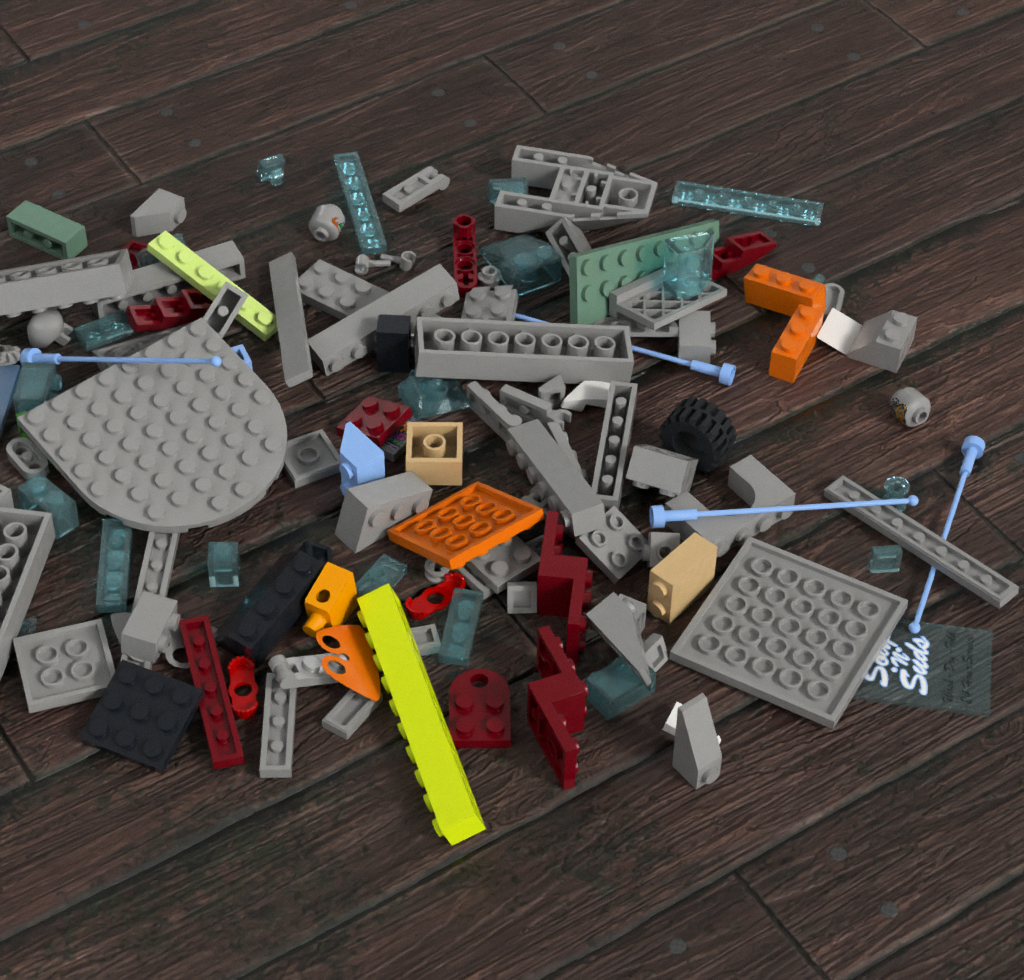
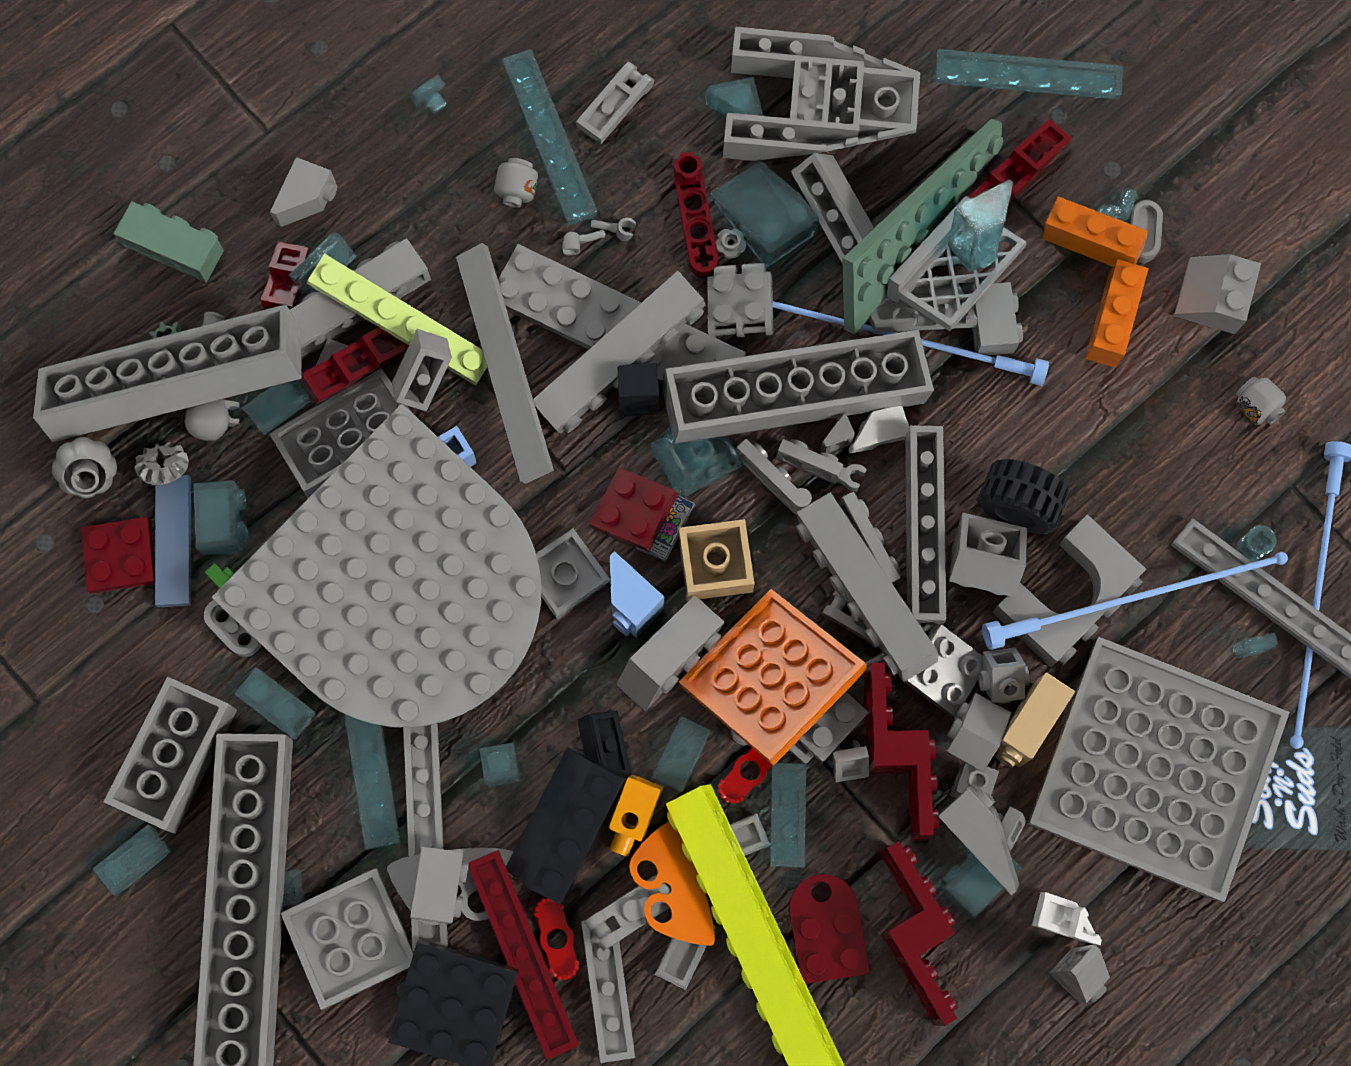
camera: 10 degrees left, 30 degrees up
light blue piece [20,348,222,369] -> none
white sticker [817,308,862,355] -> none
none -> light grey brick [947,693,1012,772]

